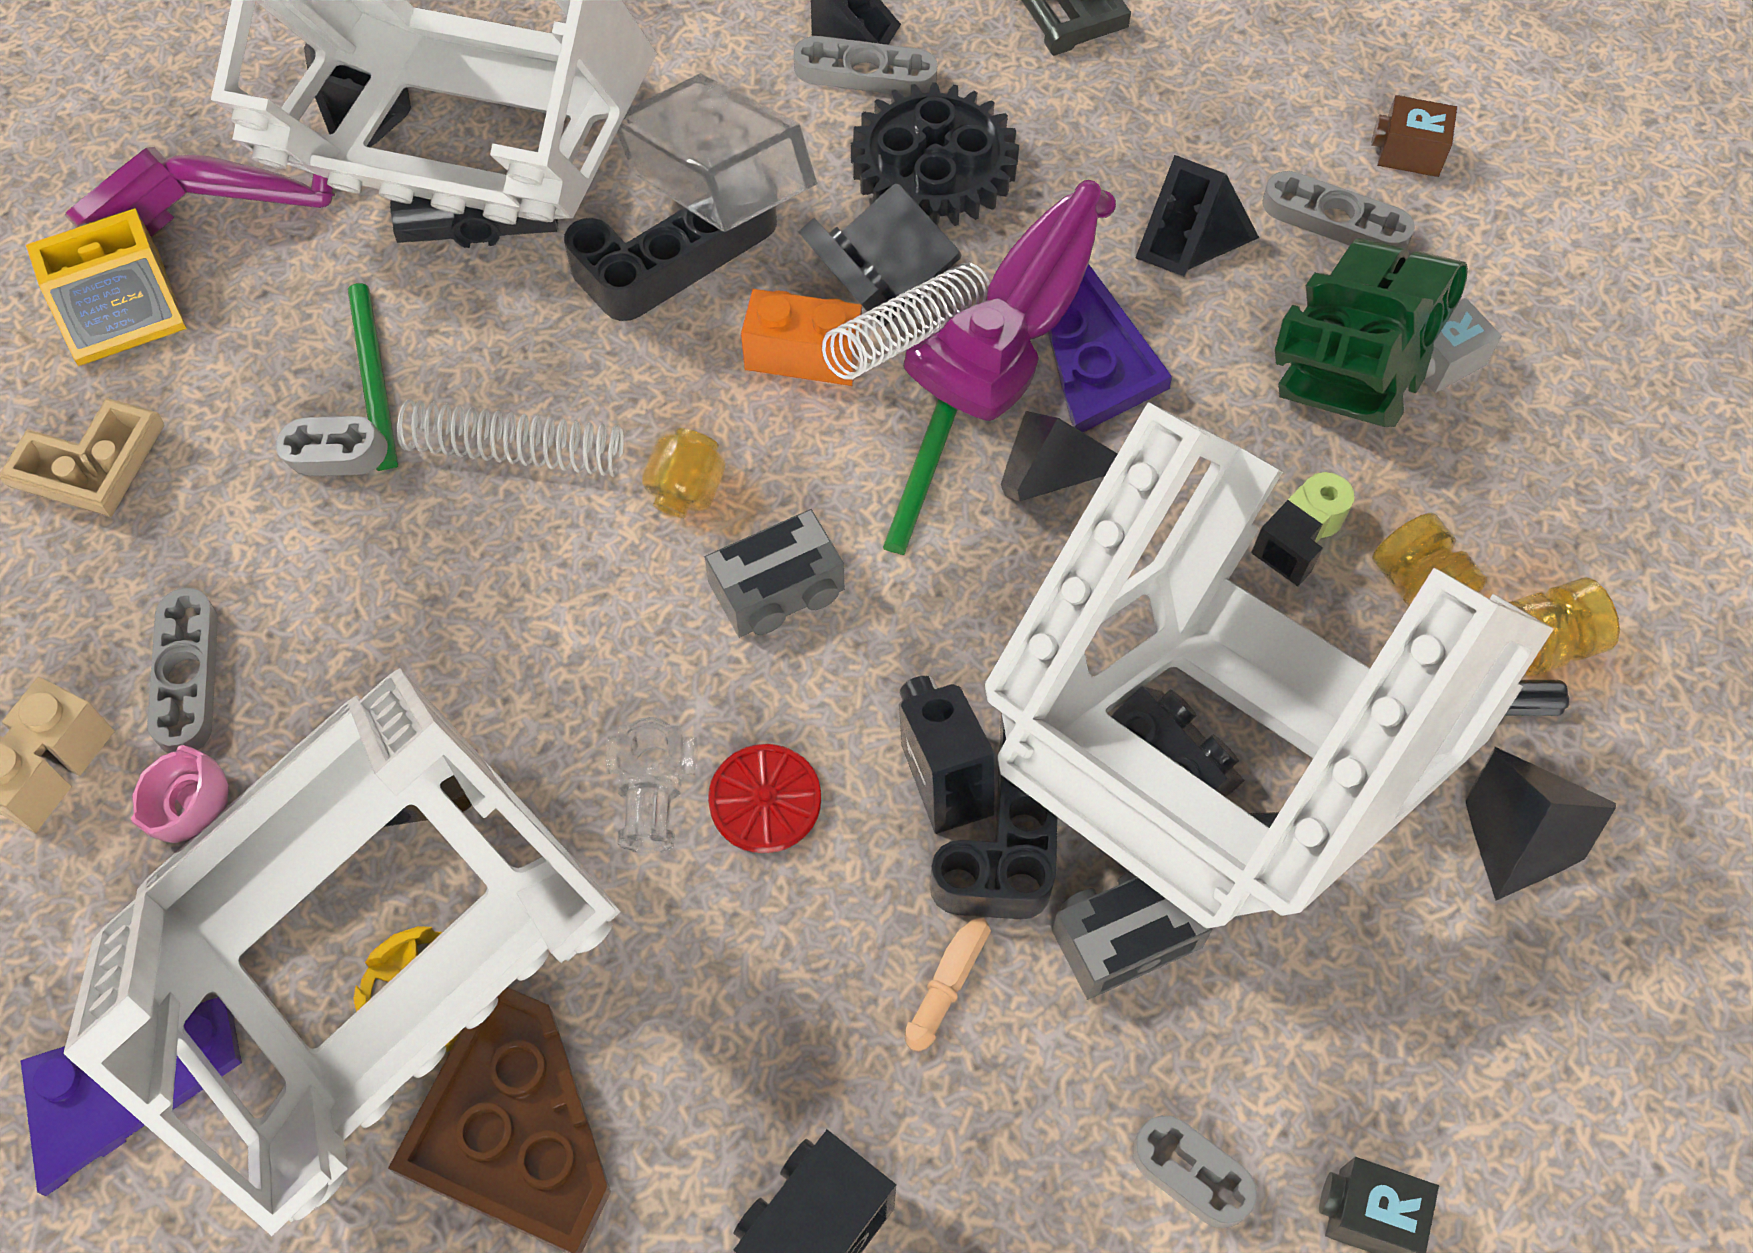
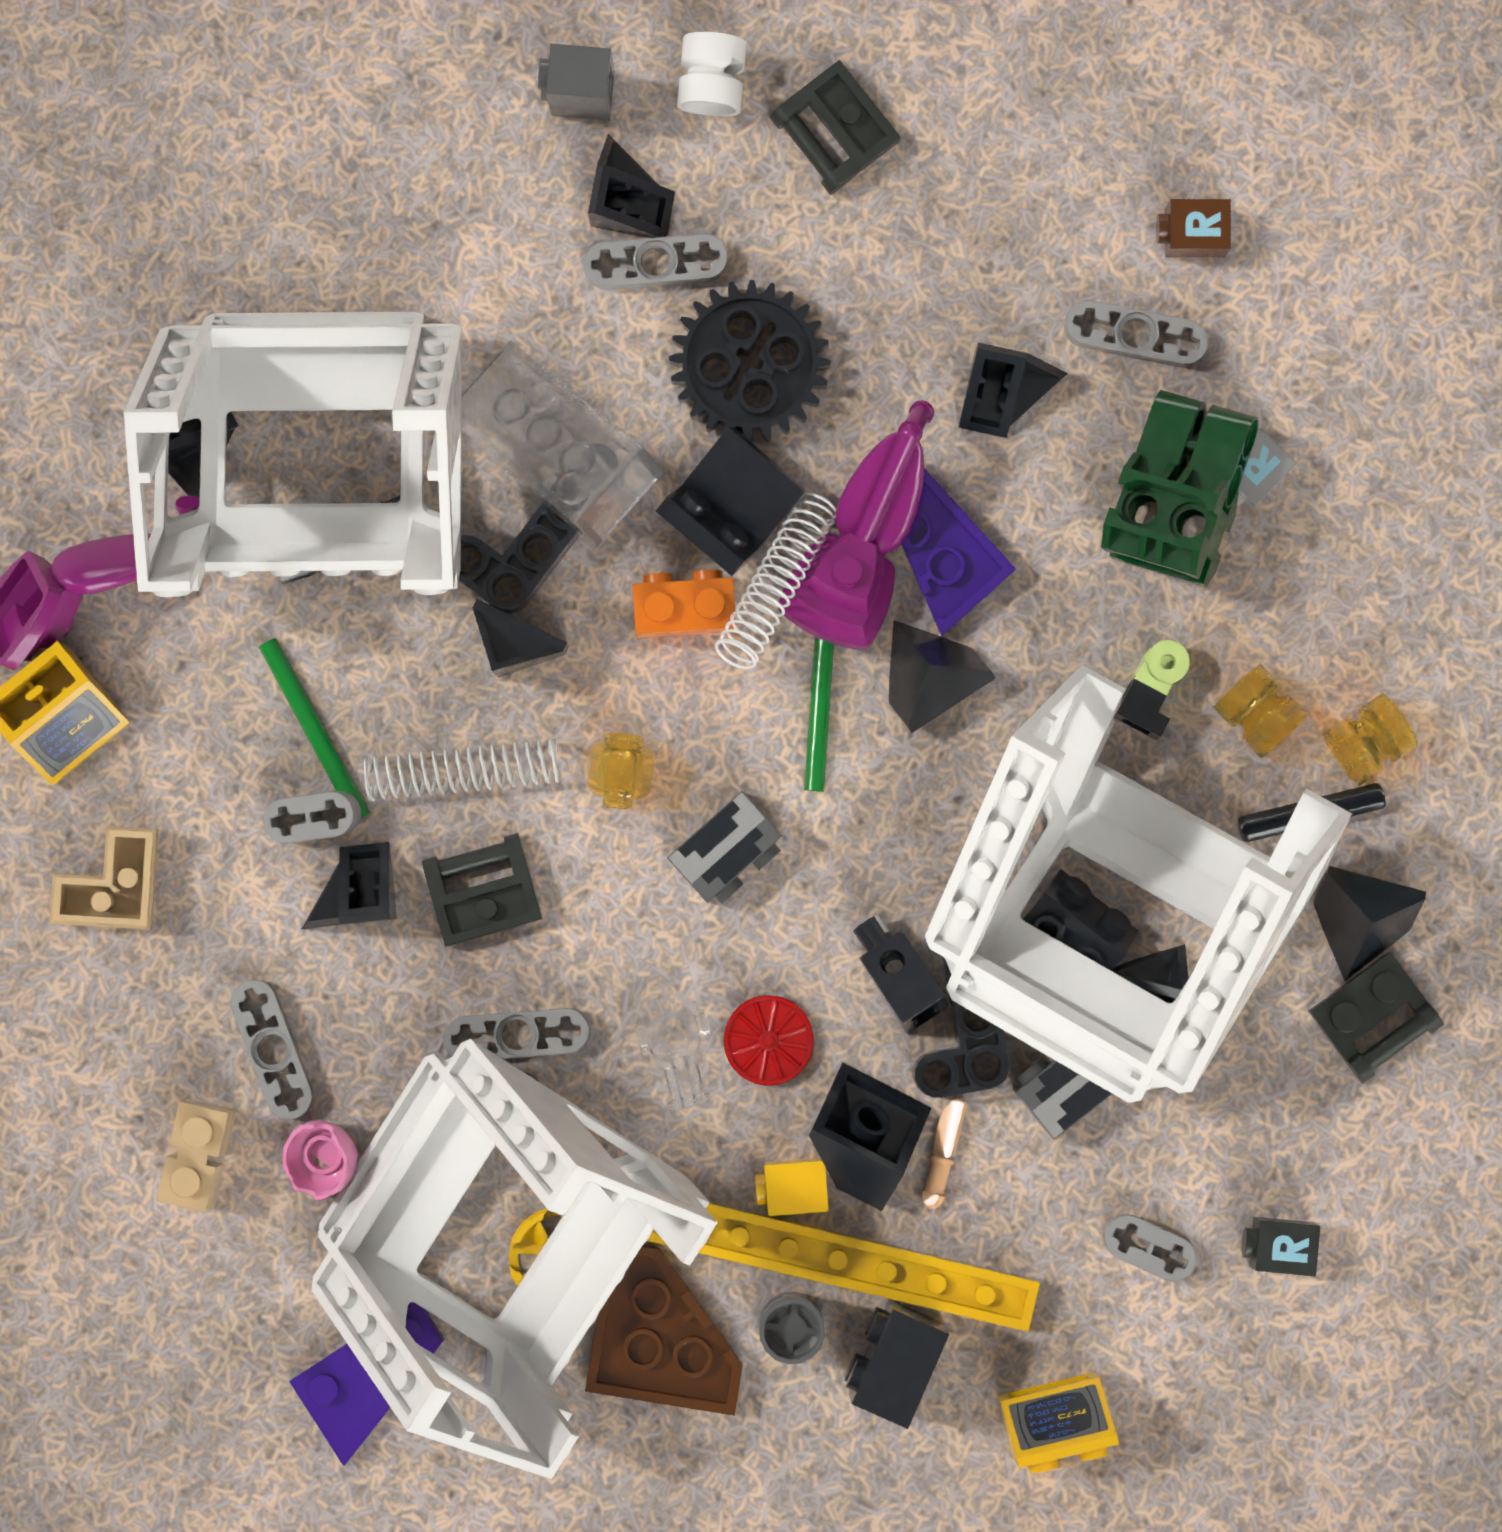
camera: 15 degrees left, 25 degrees up
none -> black slope [301,842,397,929]
none -> pearl dark grey plate [422,833,543,947]
none -> light grey beam [443,1008,590,1059]
none -> black slope [472,599,569,678]
none -> yellow plate [647,1202,1040,1332]
none -> yellow brick [755,1158,829,1216]
none -> dark grey wheel [759,1291,825,1364]
none -> black slope [809,1062,931,1211]
none -> pearl dark grey plate [1308,952,1444,1084]

